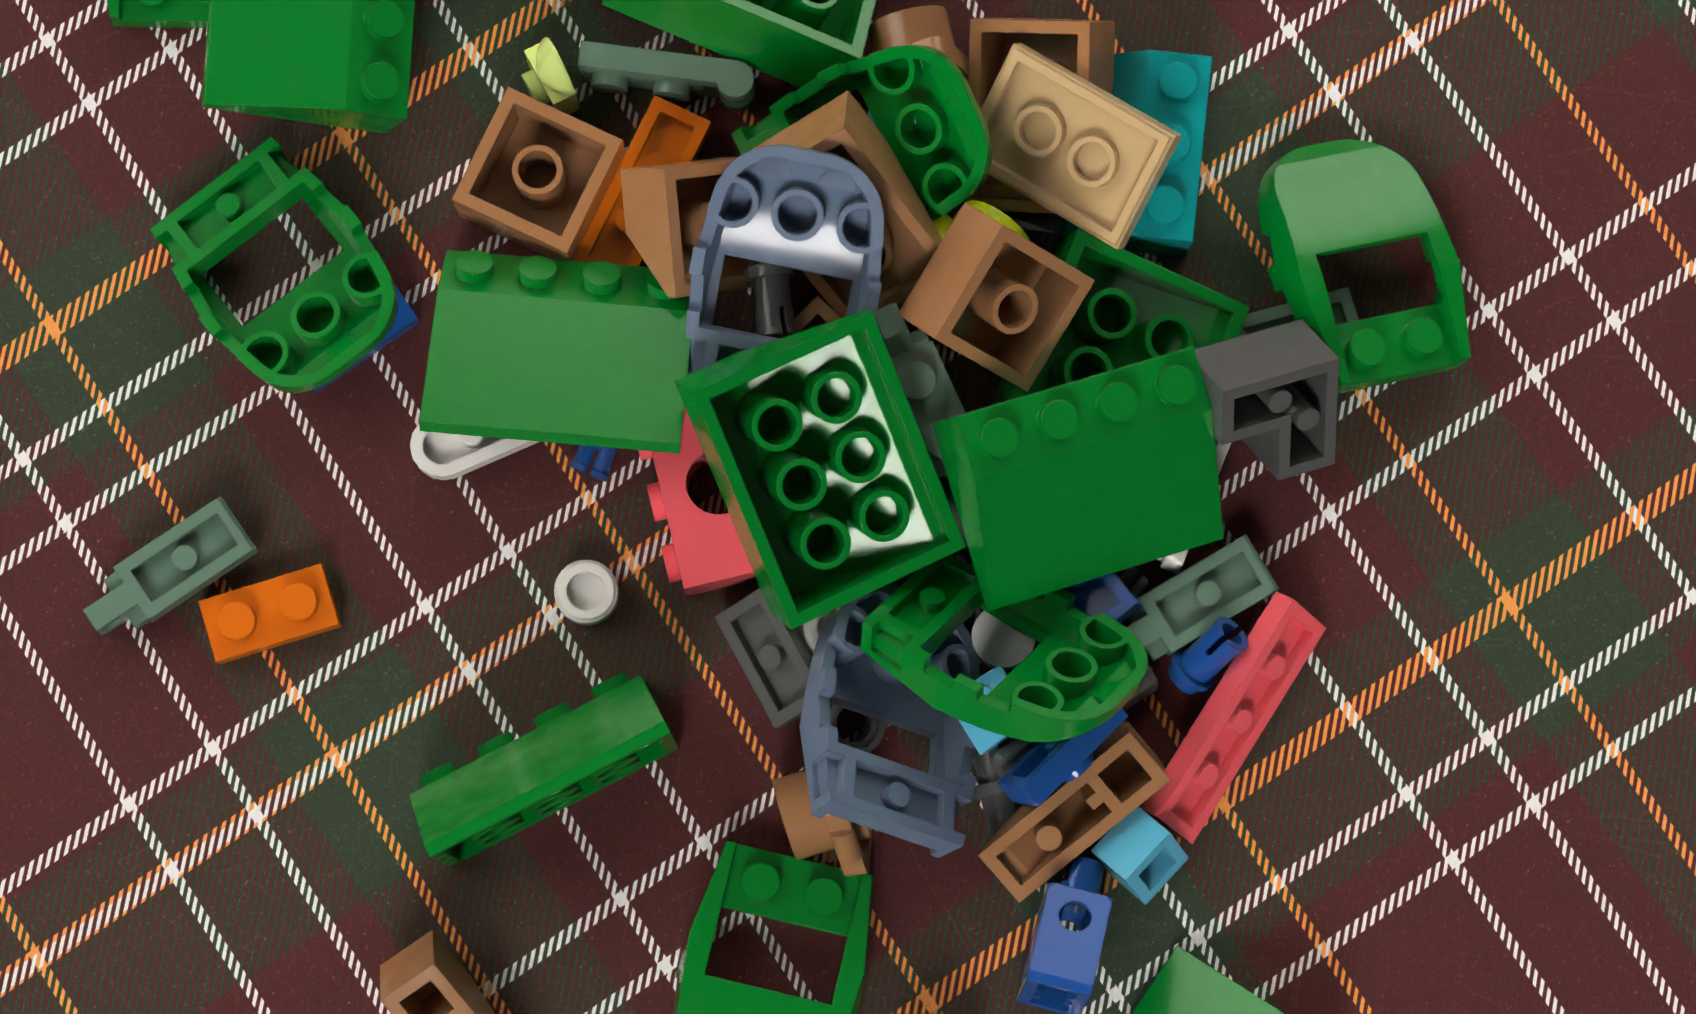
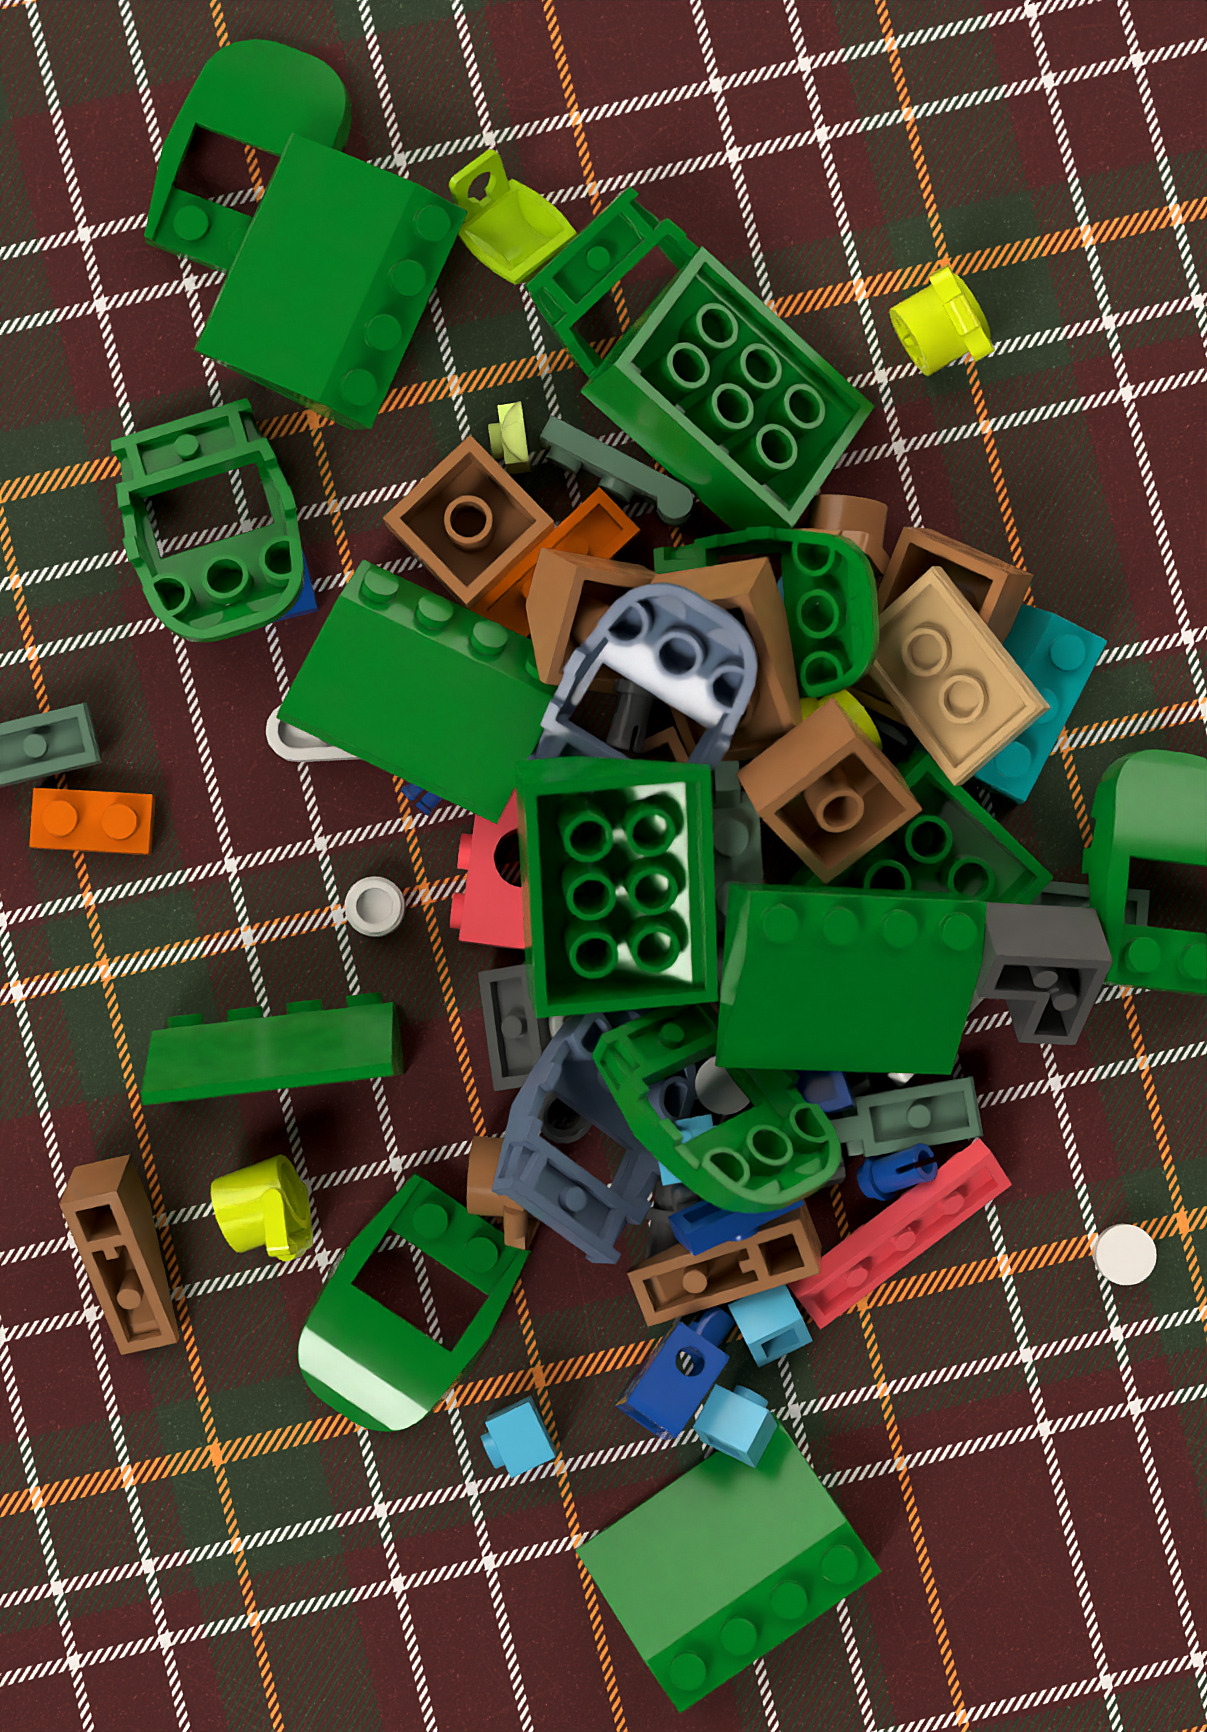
camera: 25 degrees right, 5 degrees up
none -> neon yellow piece [211,1154,313,1262]
none -> medium azure plate [693,1384,778,1468]
none -> white tile [1093,1224,1156,1285]

